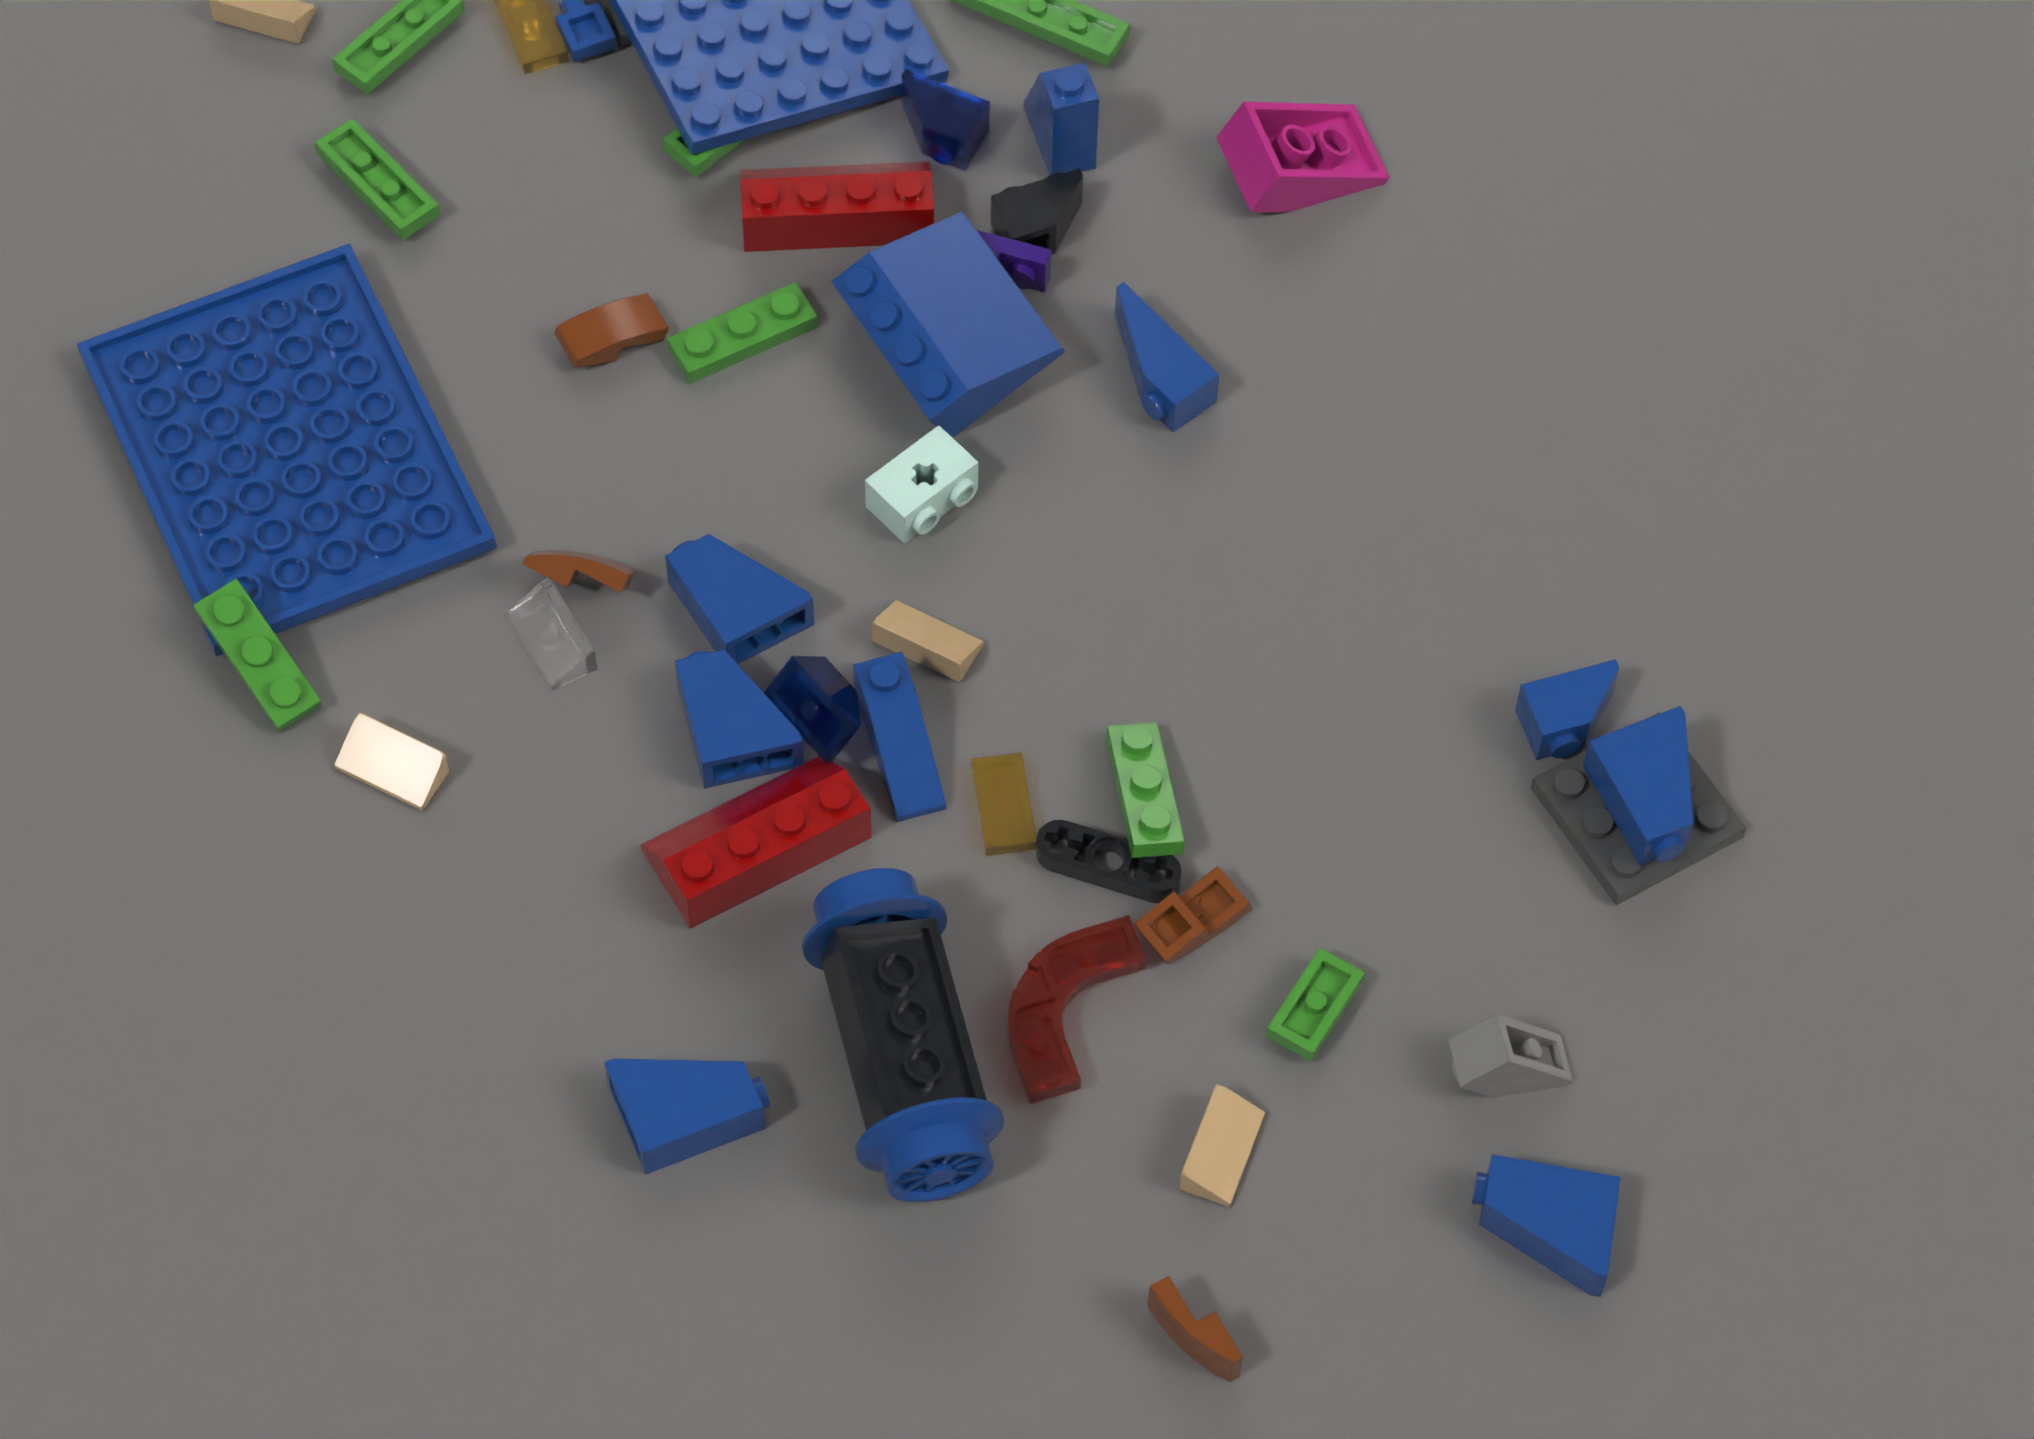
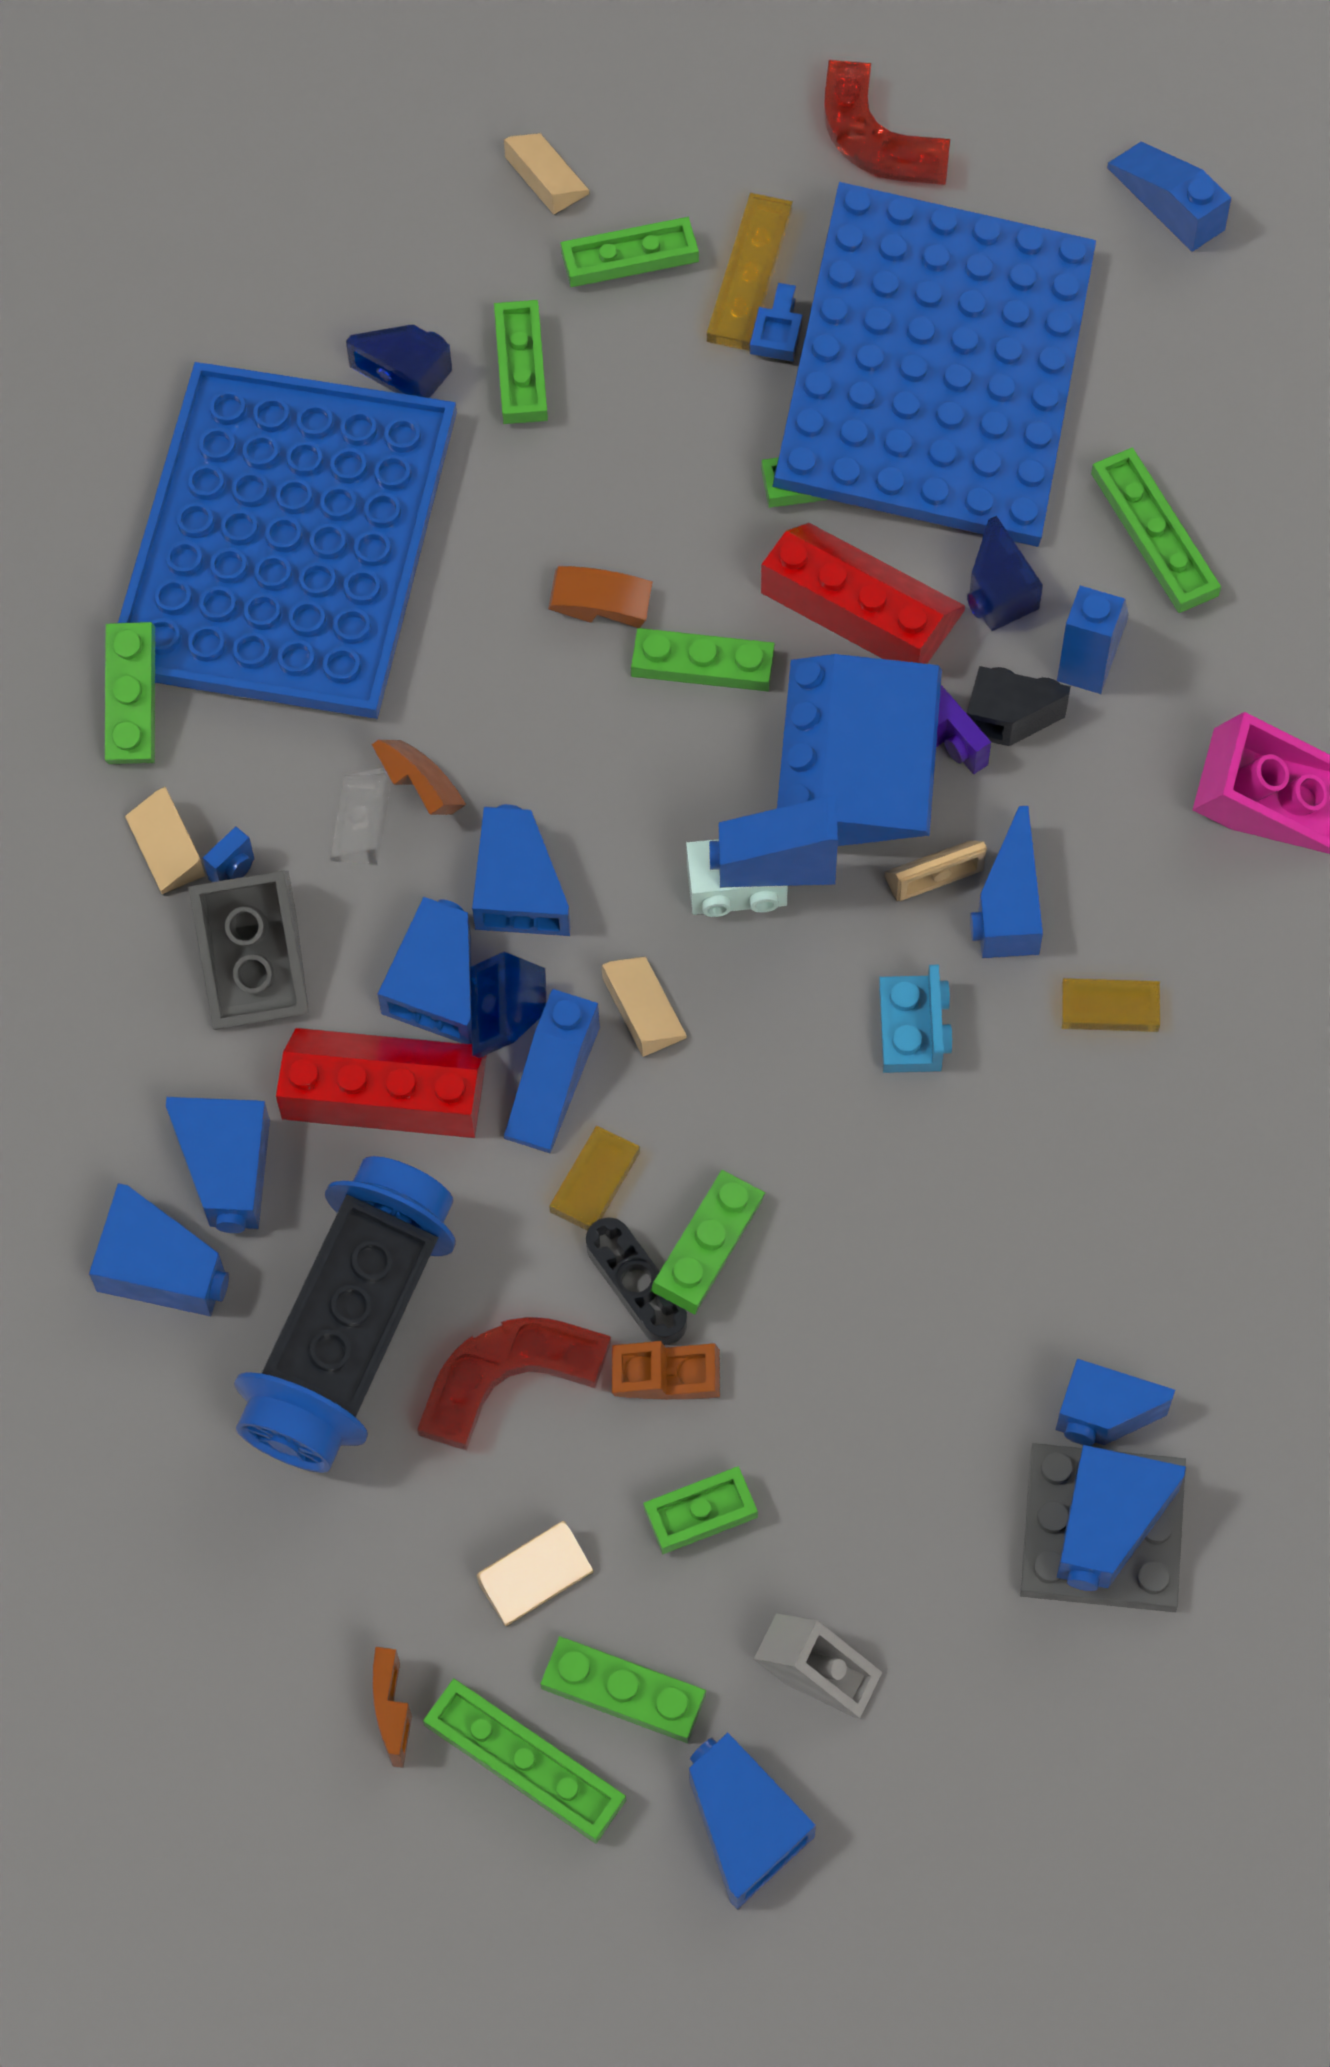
camera: 40 degrees right, 5 degrees up
none -> blue slope [166,1097,270,1233]
none -> dark grey slope [188,870,309,1029]
none -> blue plate [202,826,255,882]
none -> clear blue slope [346,324,452,398]
none -> bright green plate [423,1678,627,1844]
none -> bright green plate [540,1636,706,1744]
none -> blue slope [709,796,838,888]
none -> dark azure bracket [879,964,952,1073]
none -> tan slope [885,841,987,901]
none -> clear yellow tile [1061,978,1160,1032]

